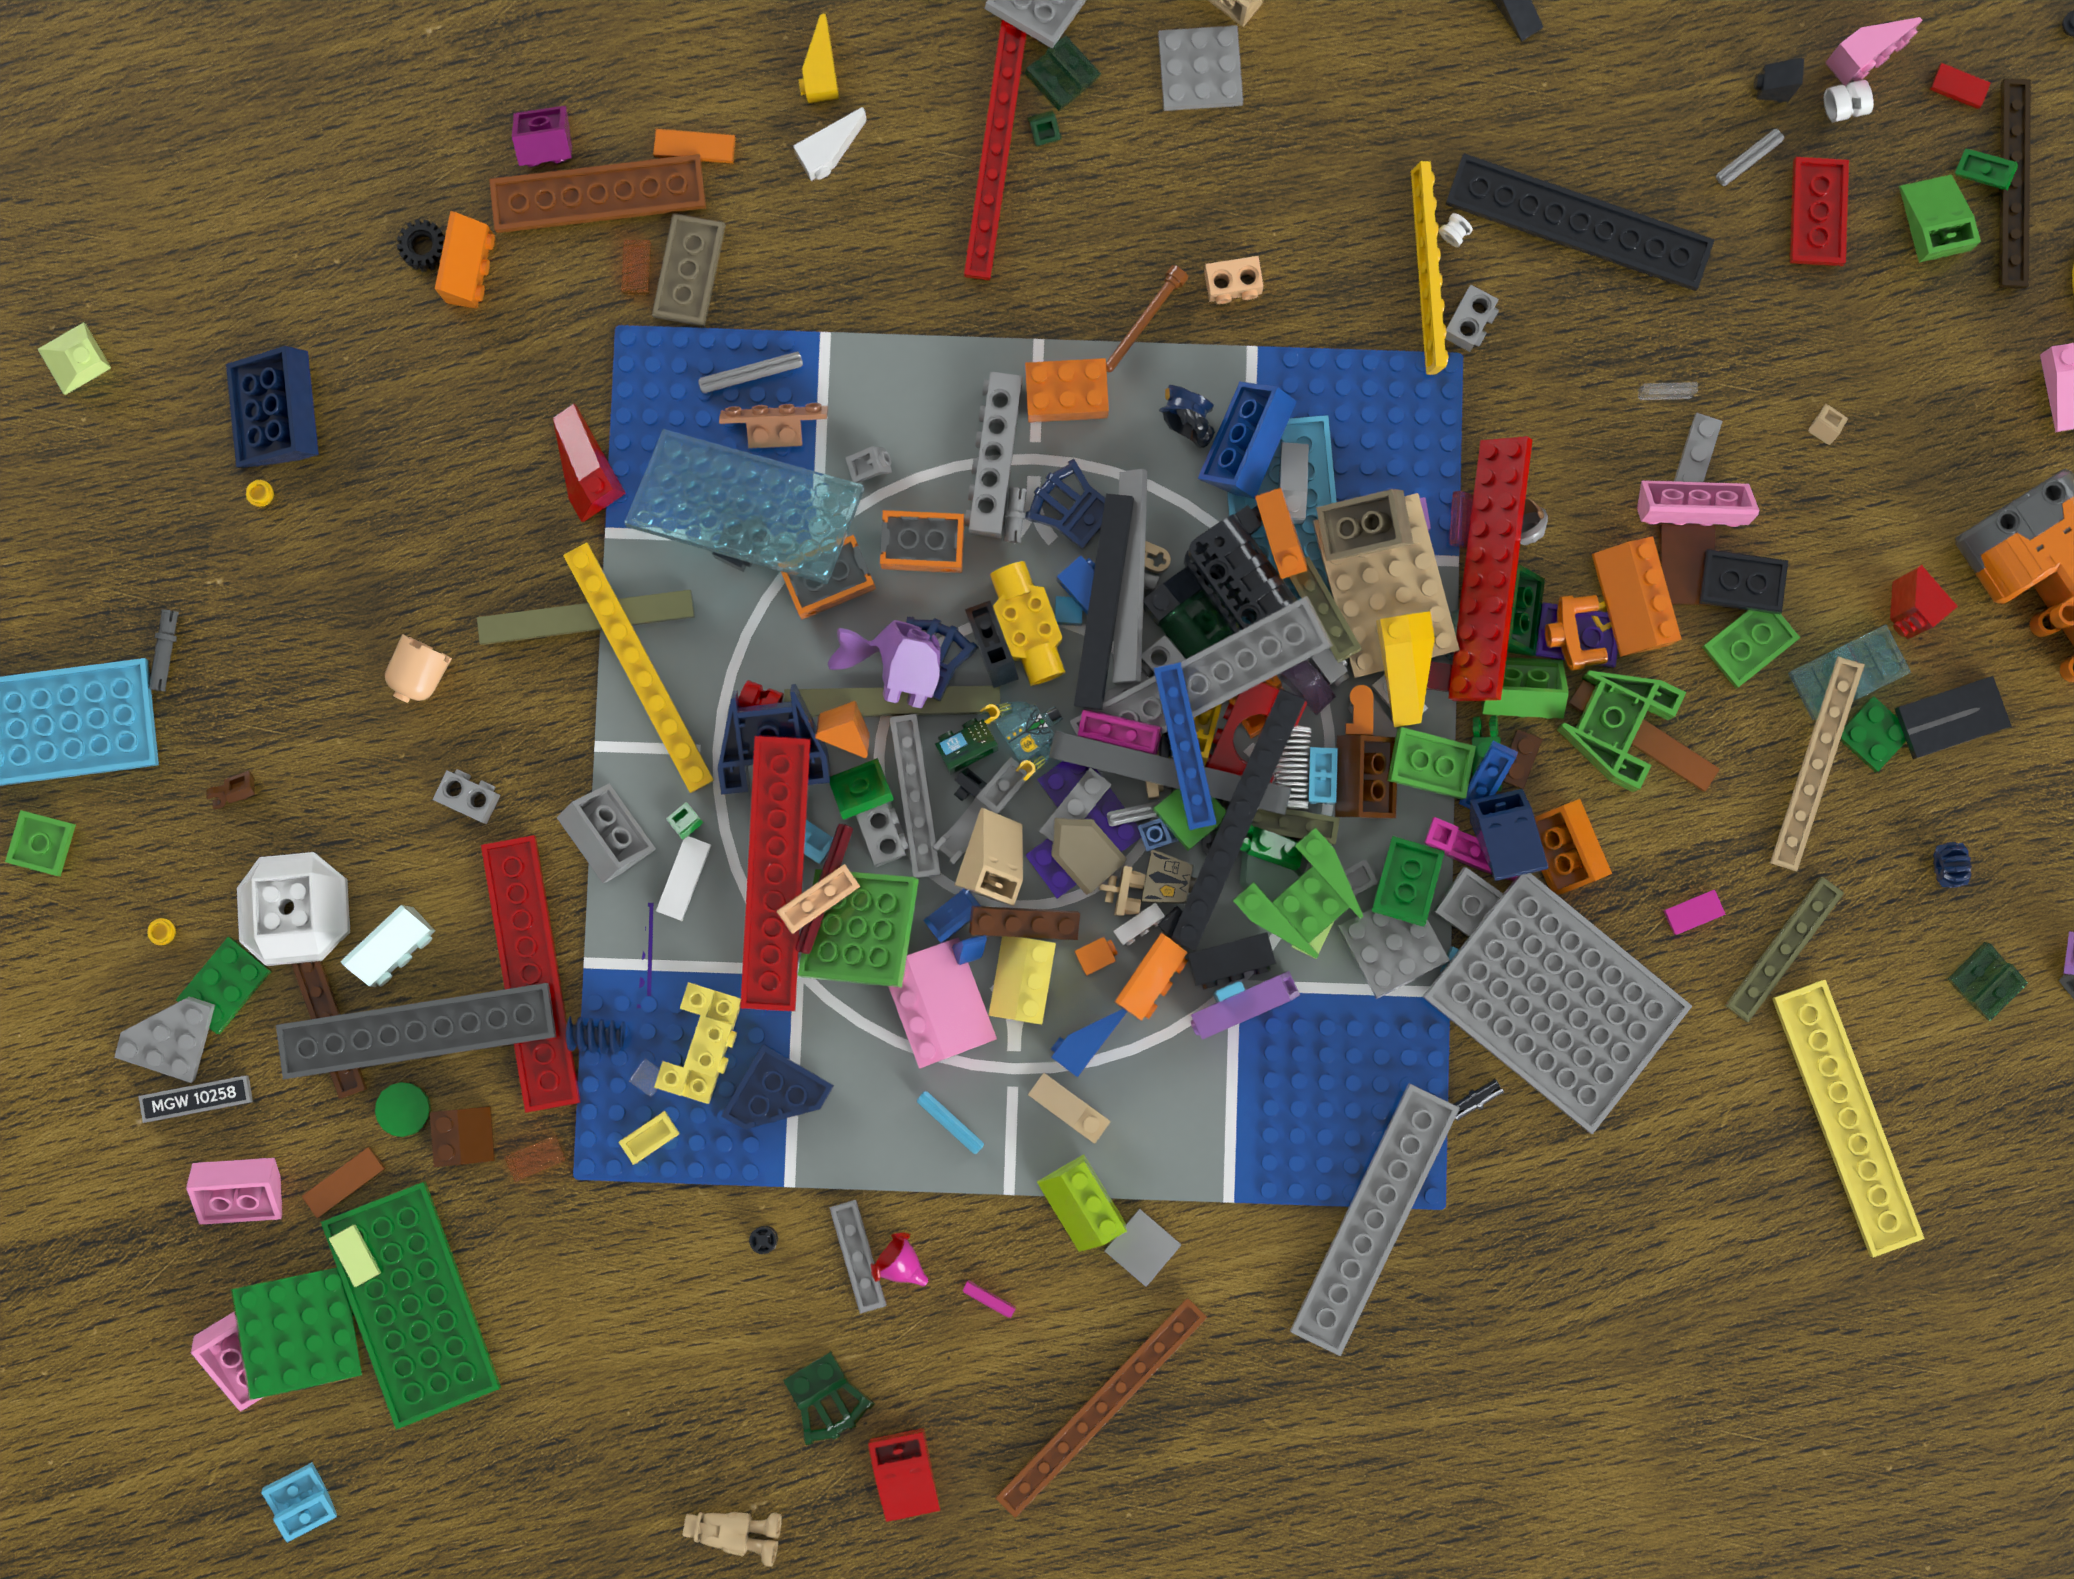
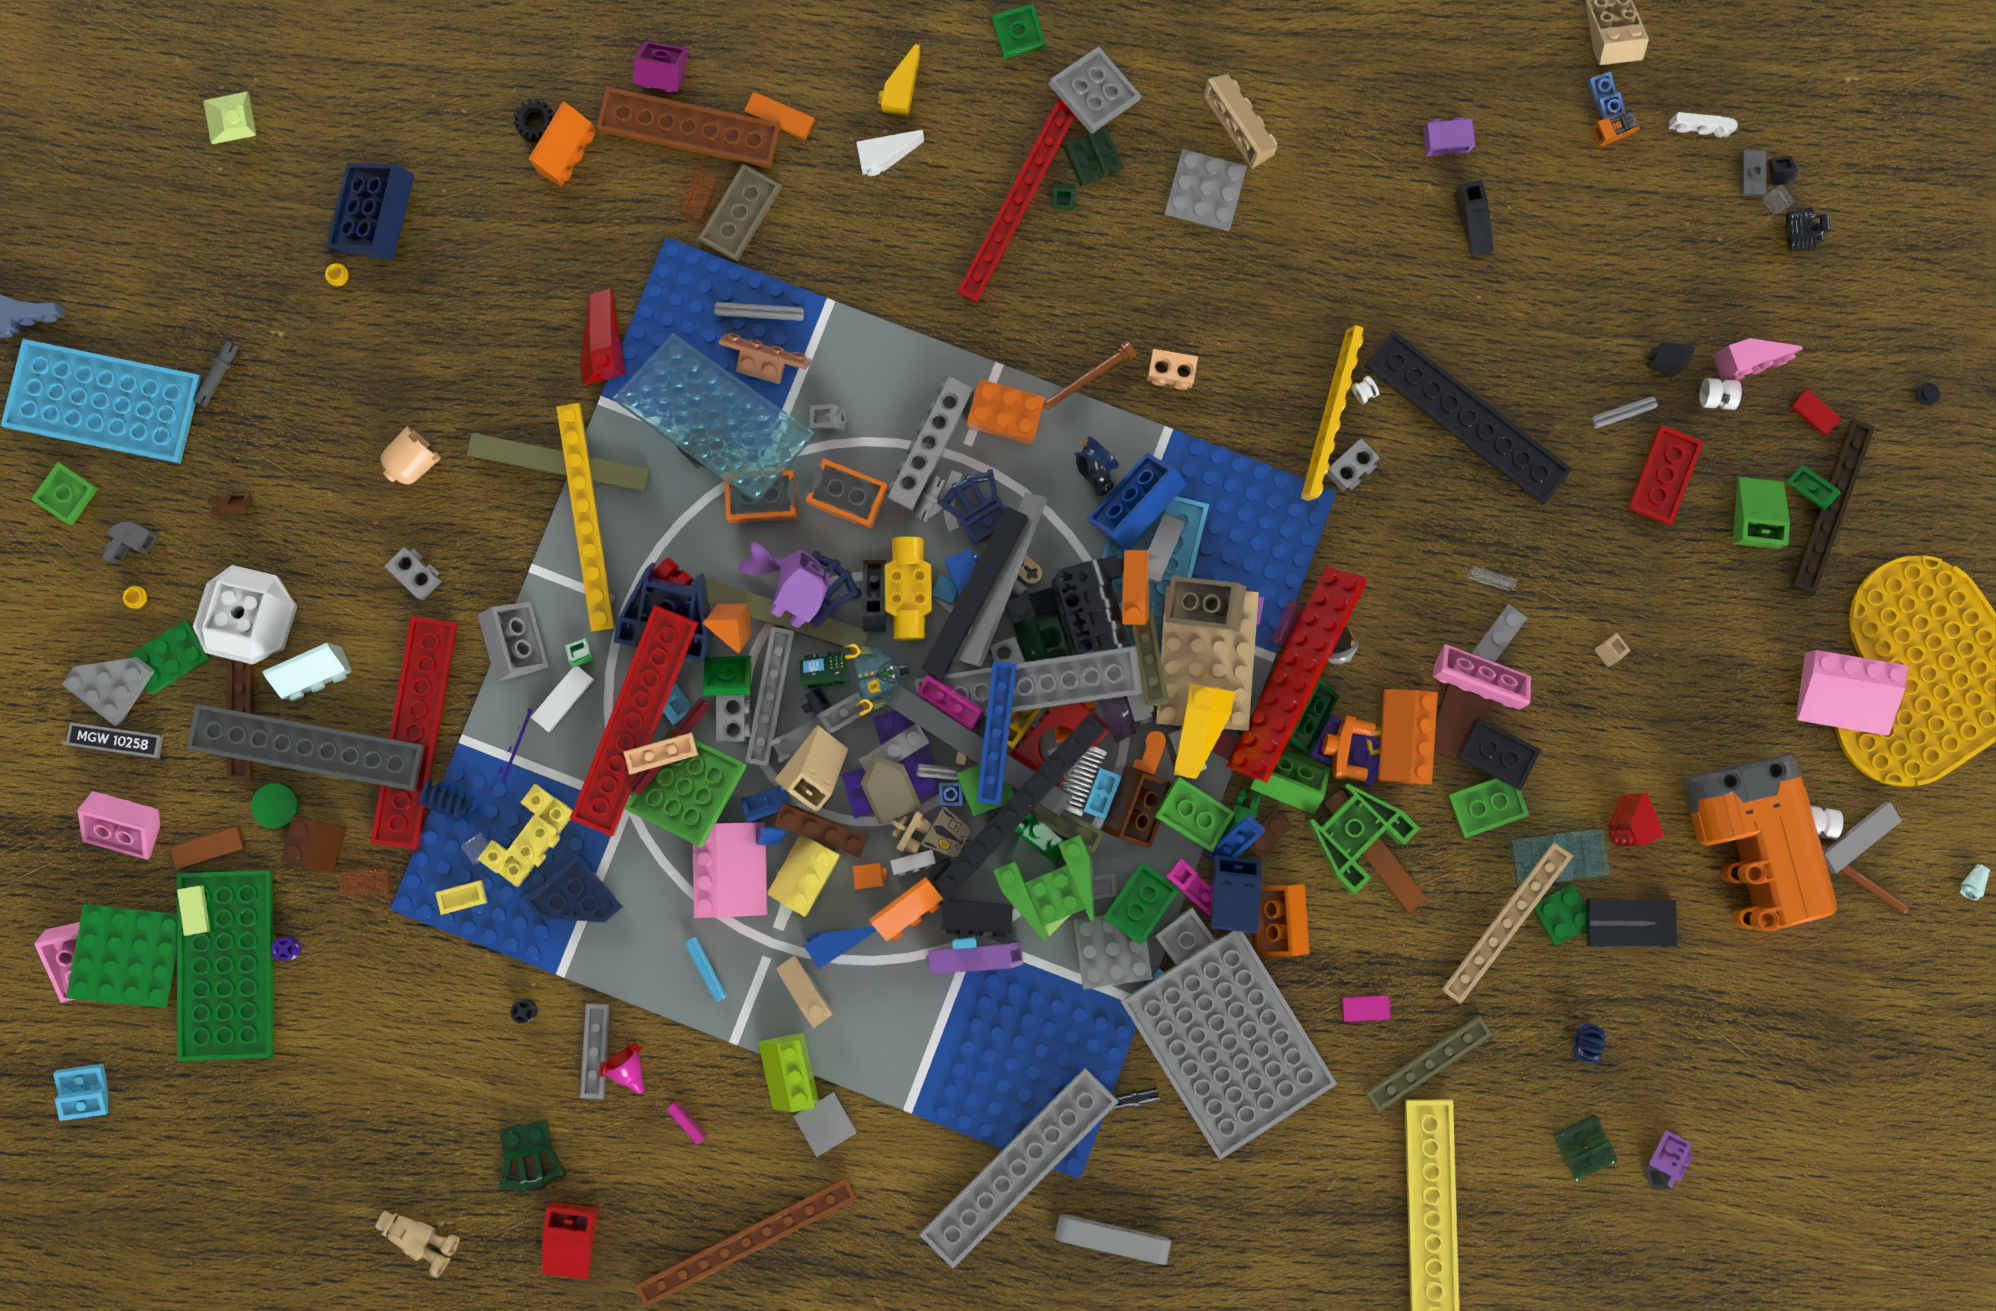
camera: 15 degrees right, 0 degrees up
none -> flat silver brick [102,522,158,565]
none -> dark purple wheel [271,937,301,961]
none -> light grey beam [1054,1214,1171,1265]

